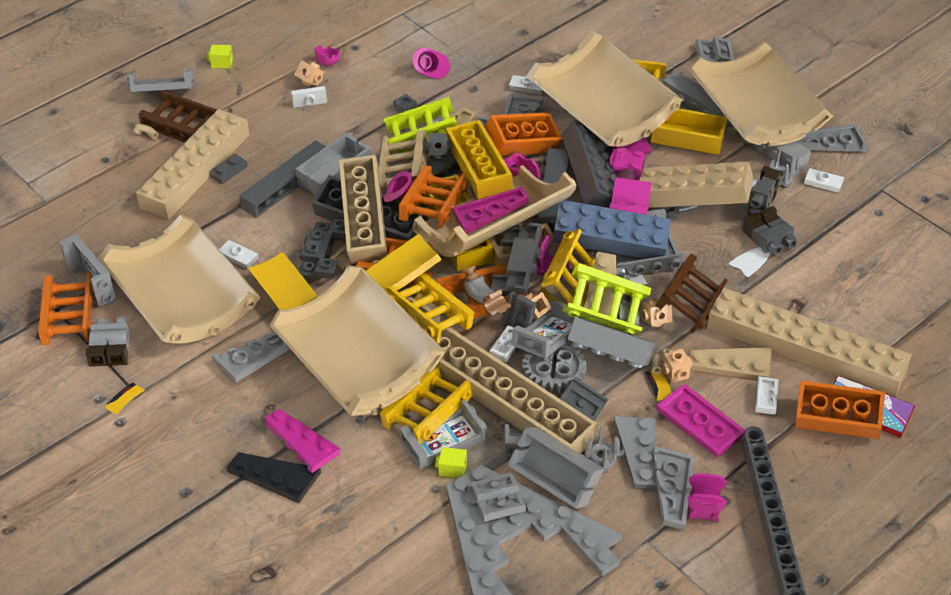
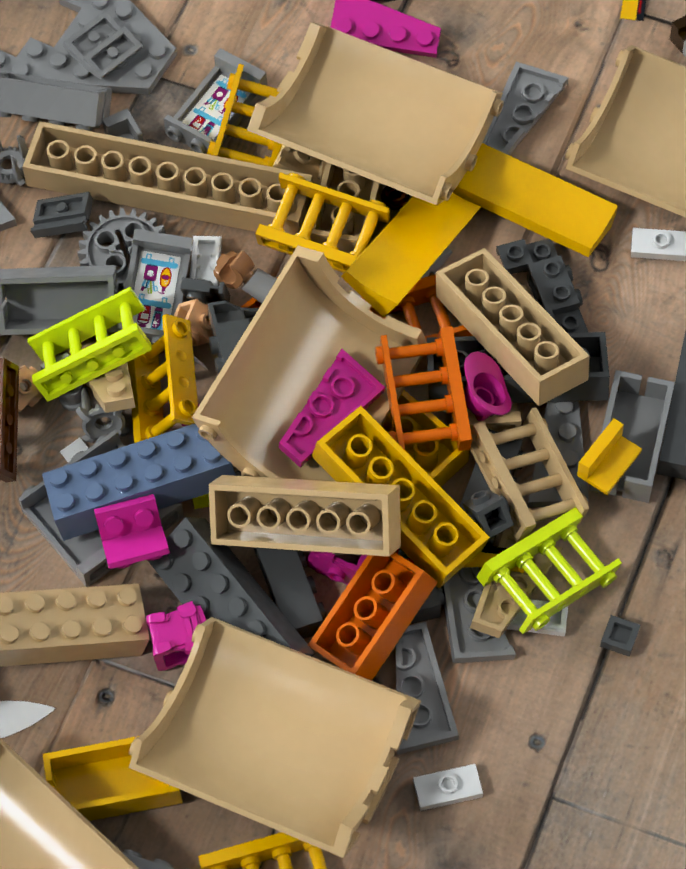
camera: 155 degrees right, 15 degrees up
dark pink piece [412,47,450,79] -> none
neon yellow brick [435,447,467,478] -> none
none -> tan brick [209,475,401,557]
none -> yellow panel [577,418,642,495]

